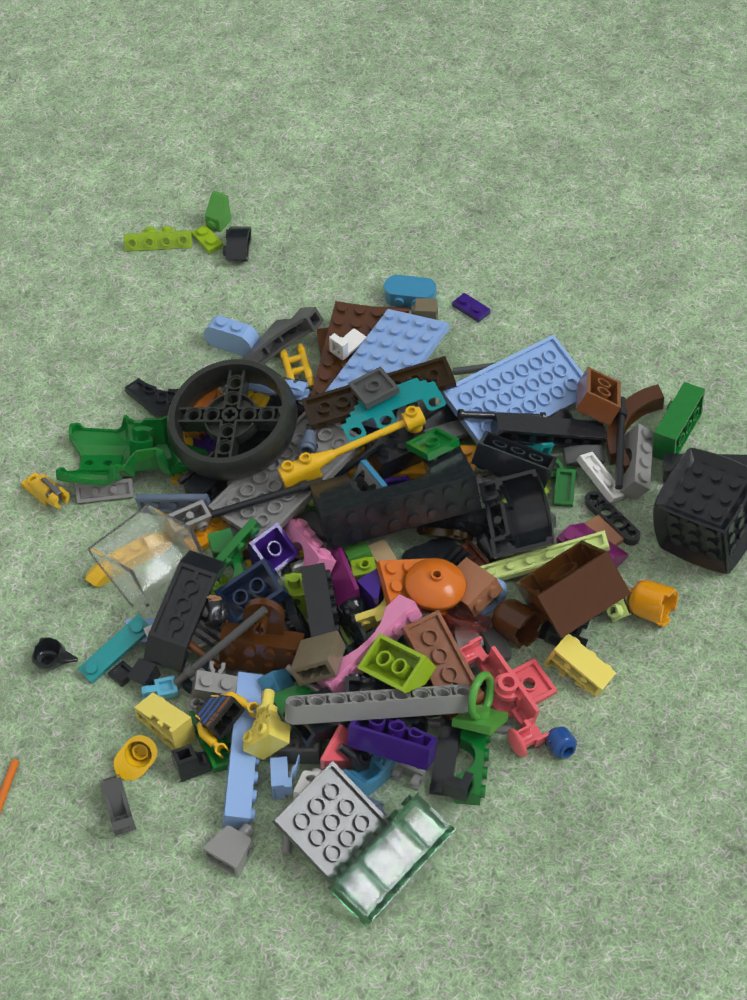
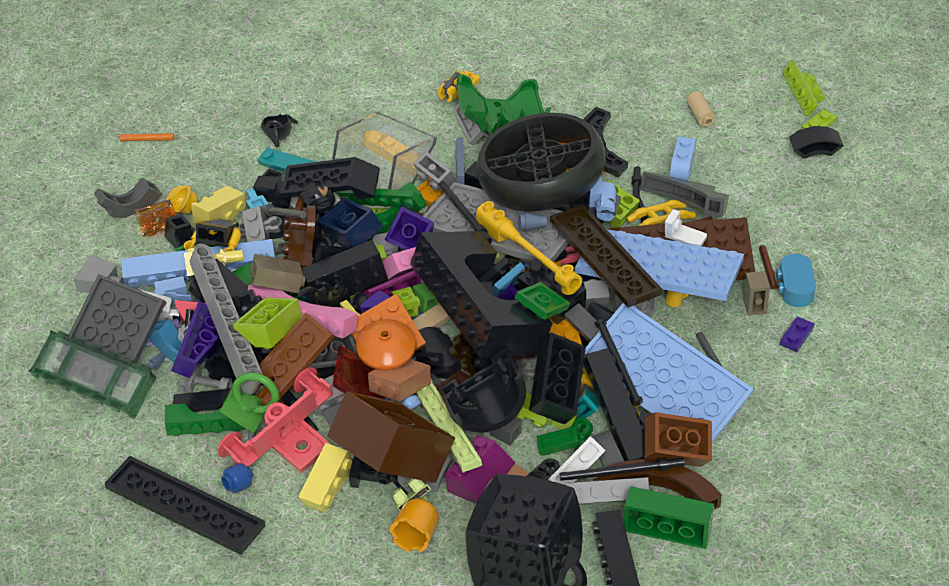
camera: 75 degrees right, 5 degrees down
bright green slope [205,191,231,232] -> none
teal piece [341,378,446,441] -> none
dark grey plate [348,366,400,409] -> none
black panel [441,771,474,803] -> none
none -> black plate [105,456,265,555]
none -> clear orange brick [135,199,176,237]
none -> tan brick [687,91,716,127]

